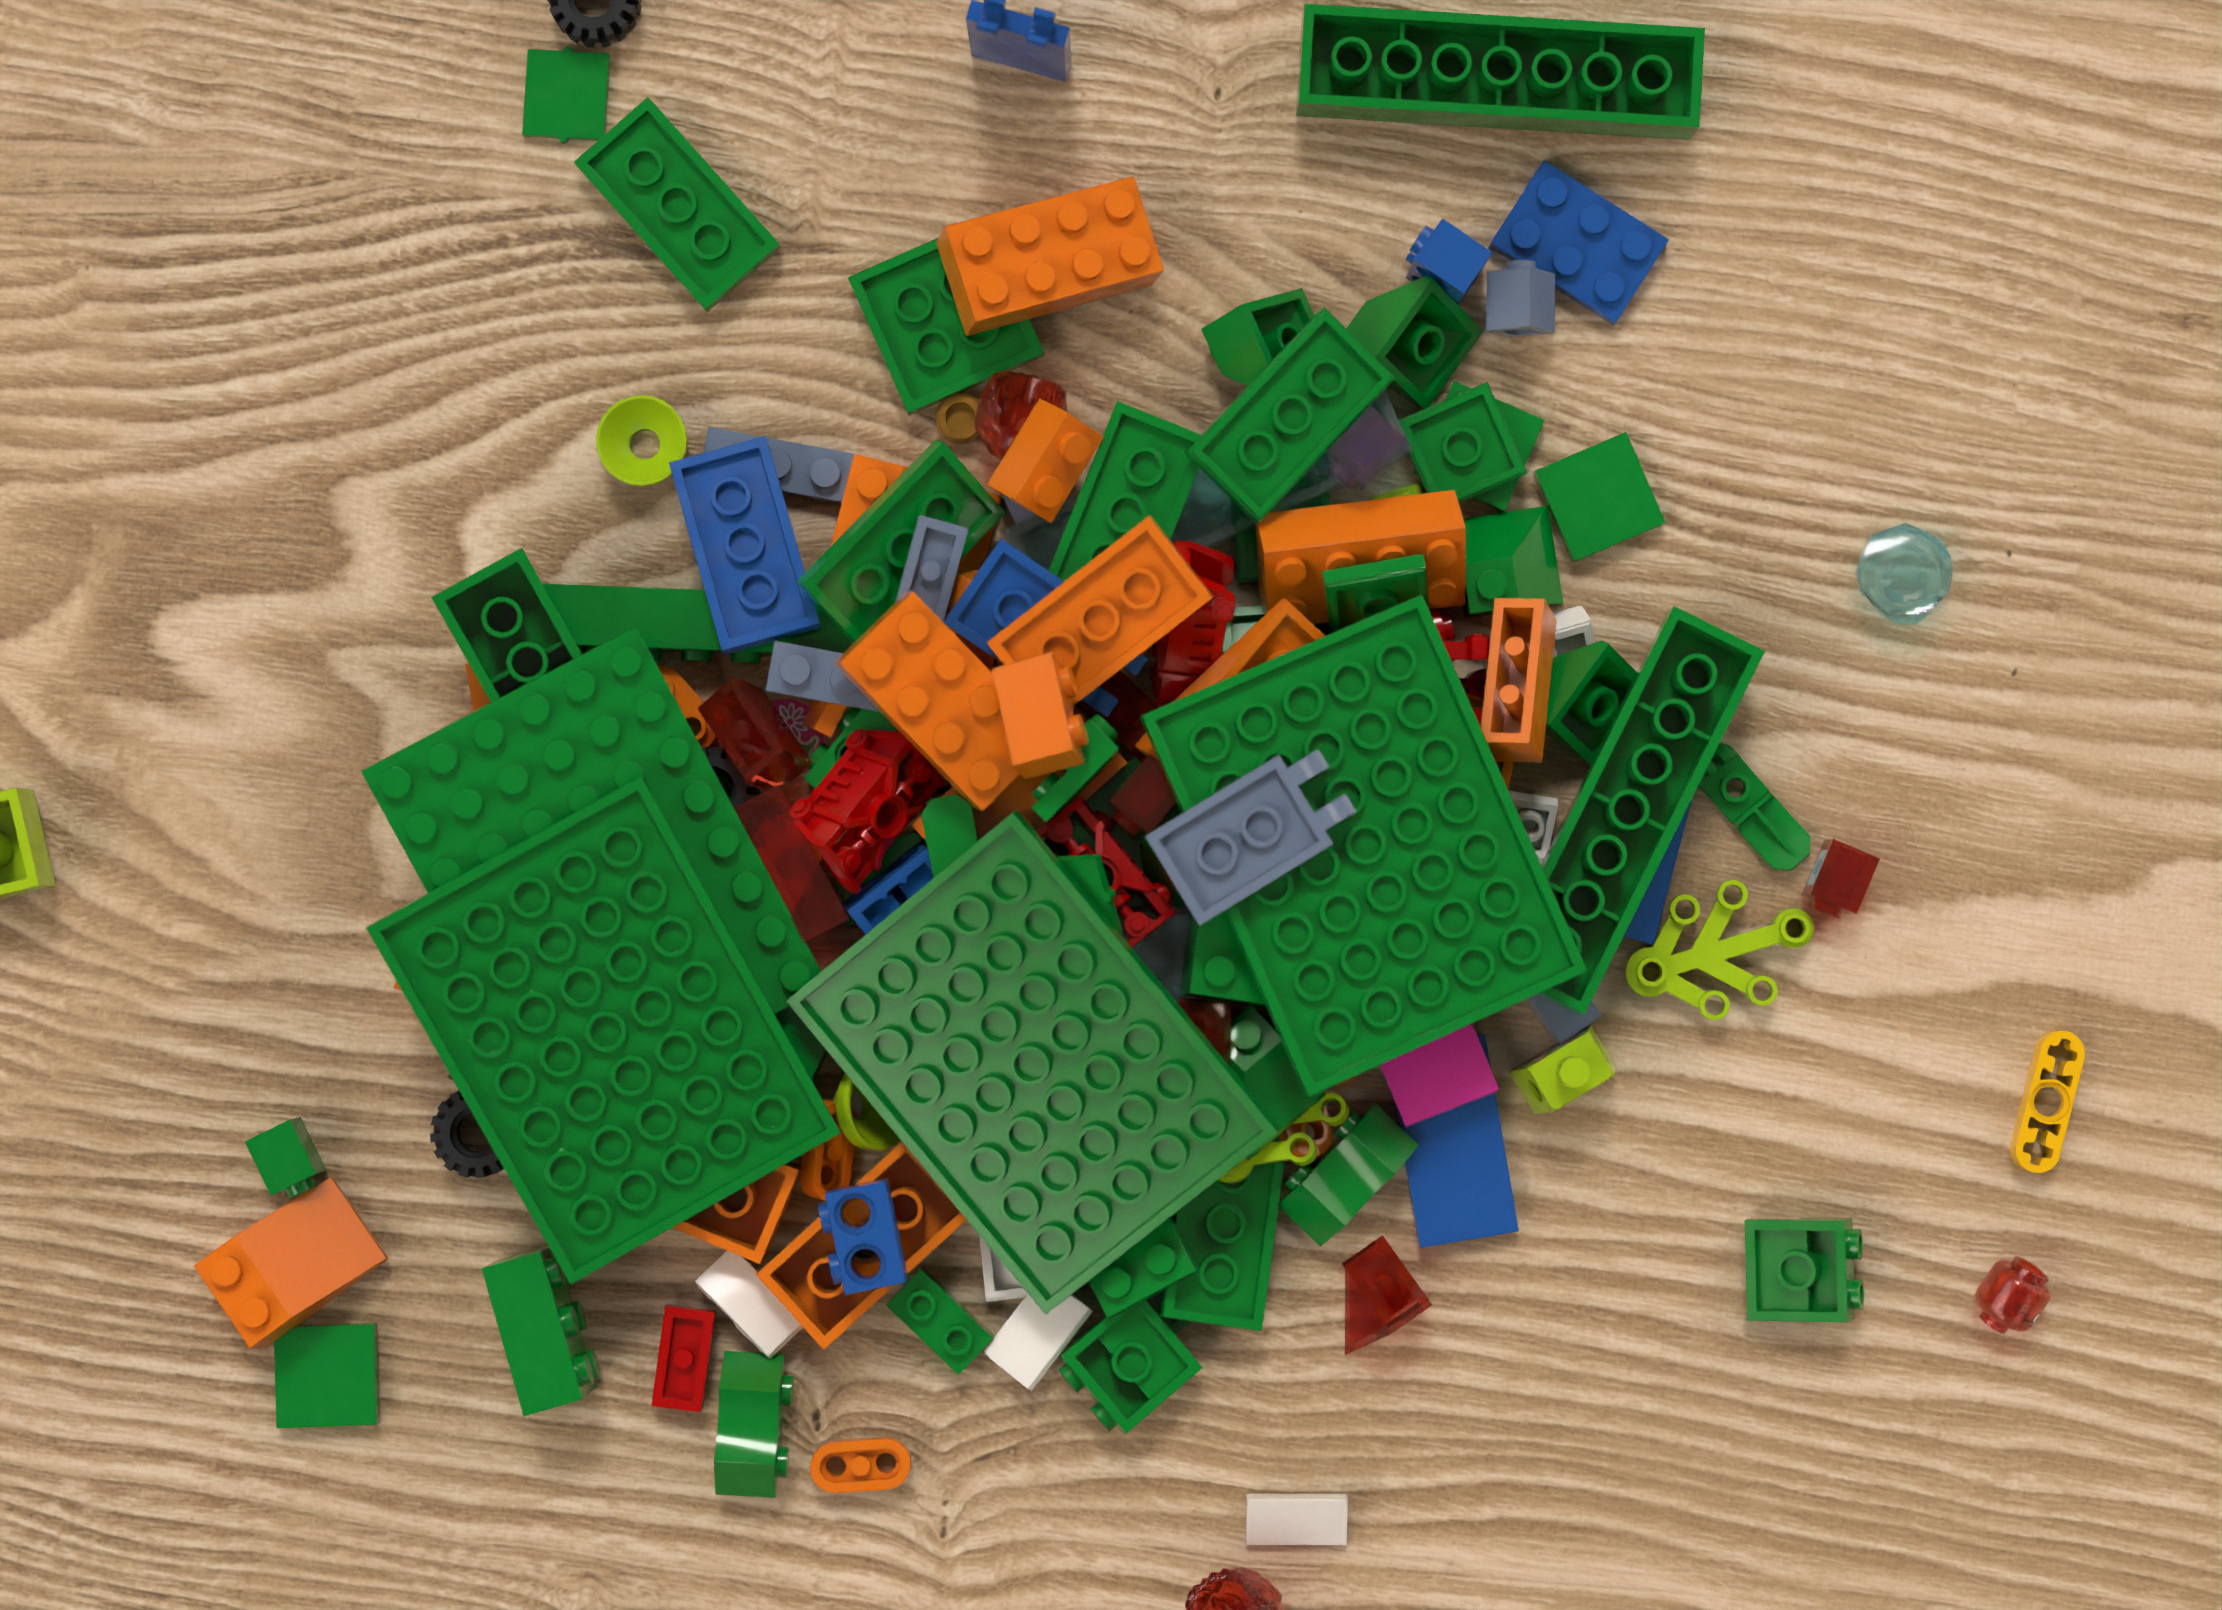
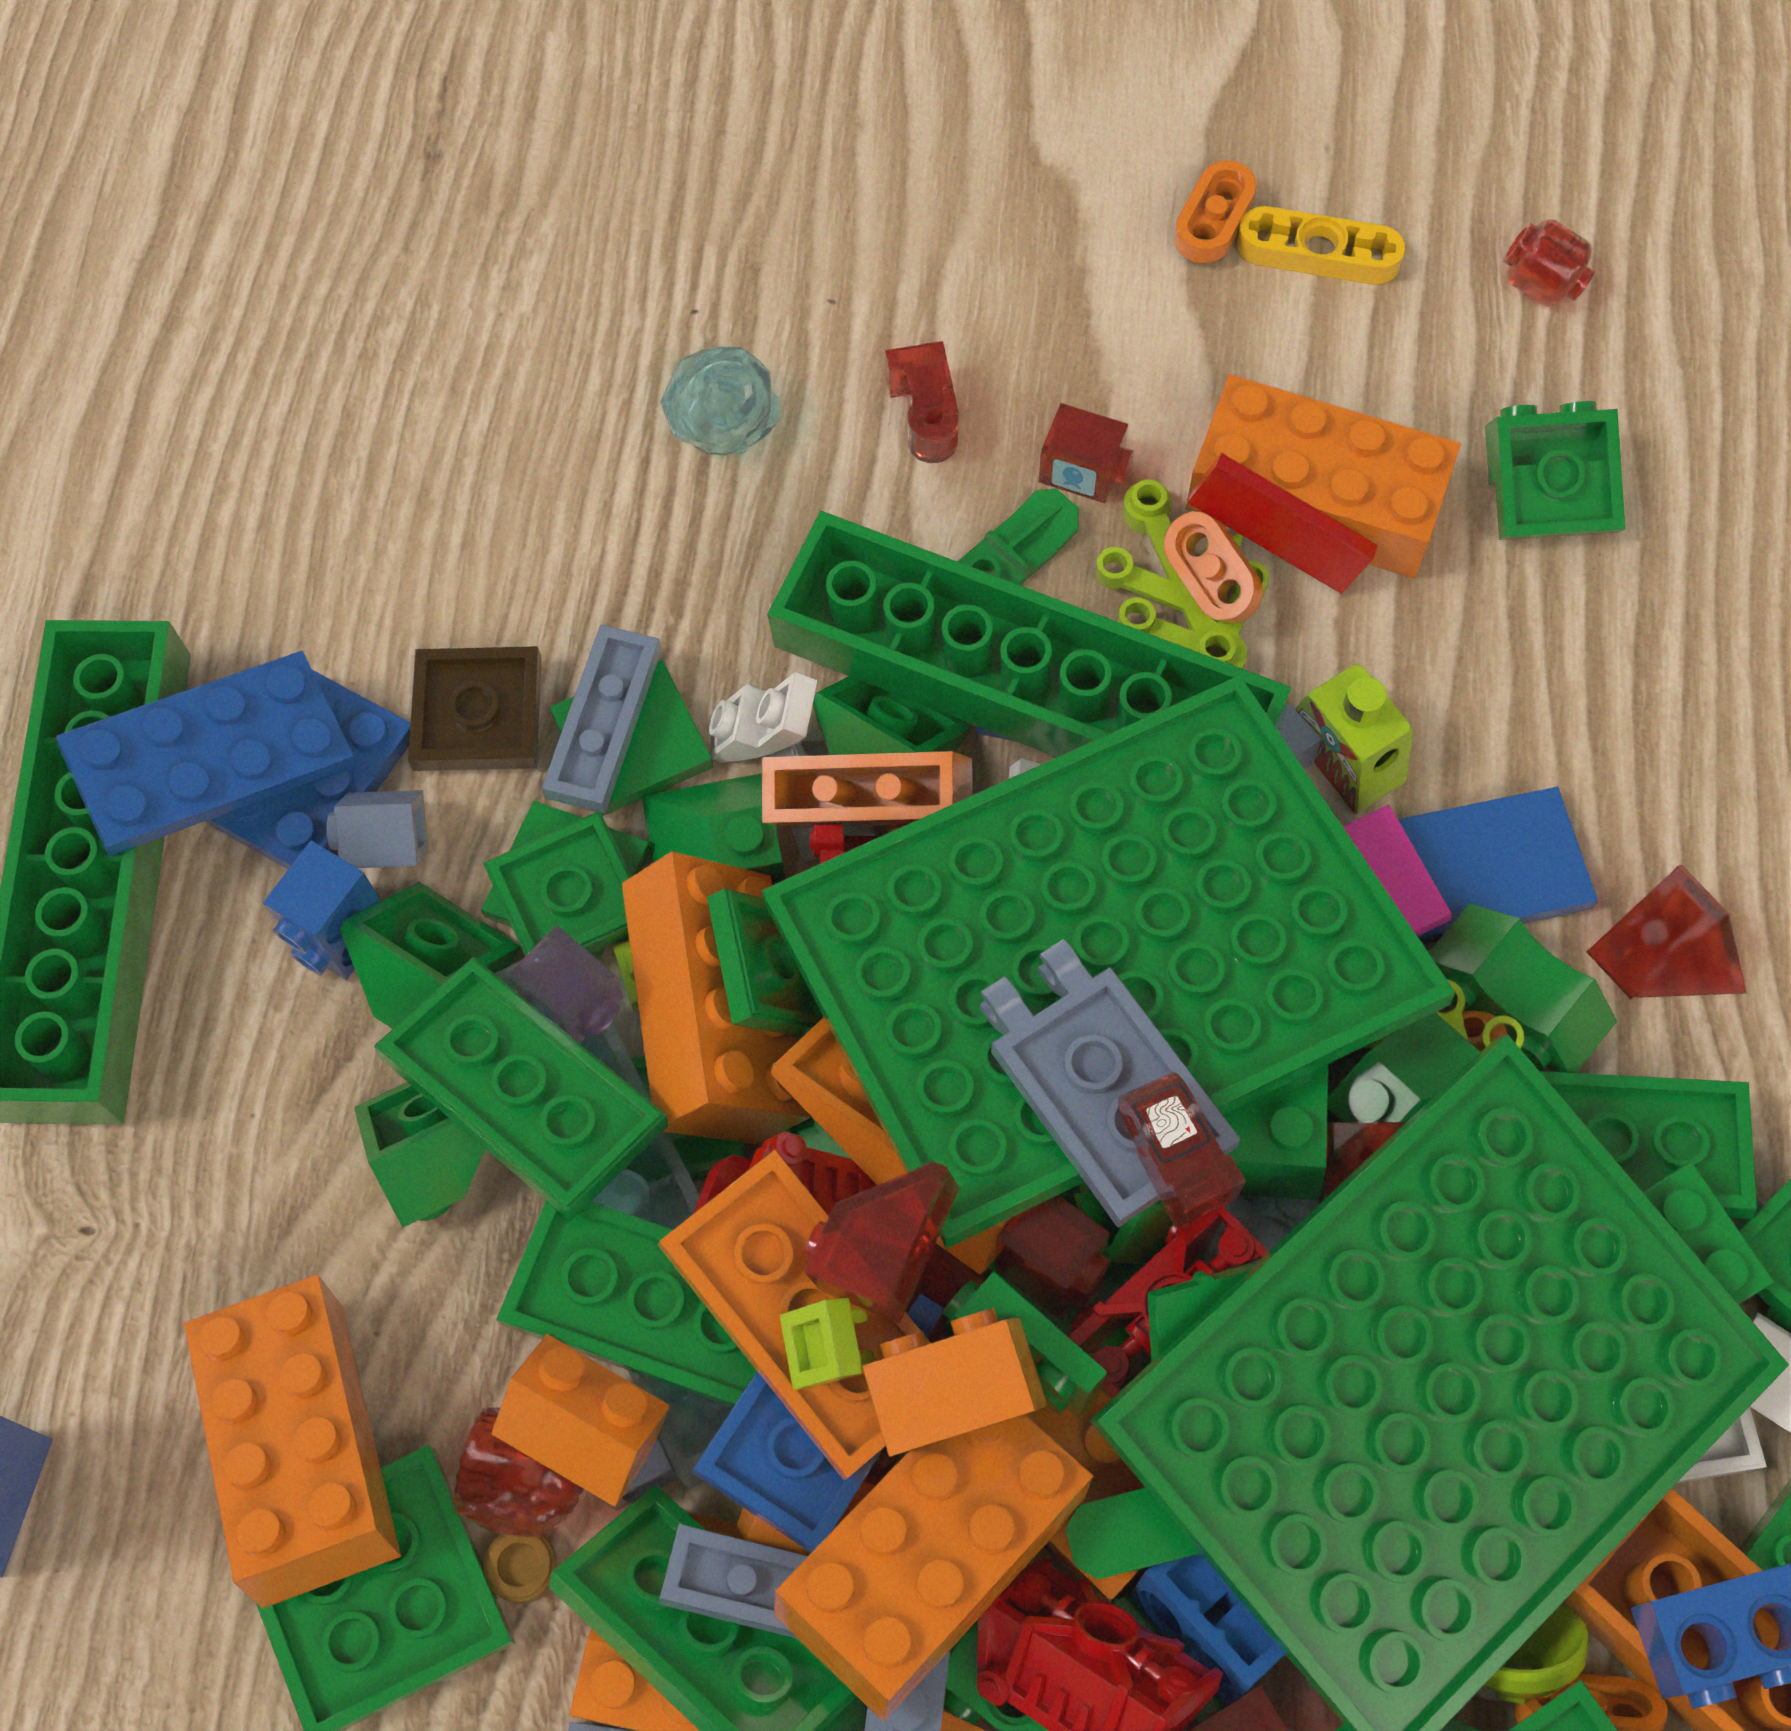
camera: 90 degrees left, 20 degrees down
none -> blue plate [56,650,354,857]
none -> dark brown plate [408,646,542,771]
none -> sand blue plate [541,624,662,813]
none -> white slope [709,672,817,763]
none -> lime tile [779,1297,875,1390]
none -> clear red slope [804,1161,960,1324]
none -> clear red leg [885,341,959,463]
none -> clear red leg [1118,1072,1246,1228]
none -> orange plate [1164,512,1263,624]
none -> orange plate [1174,160,1257,263]
none -> orange brick [1186,374,1461,579]
none -> red tile [1187,452,1378,594]

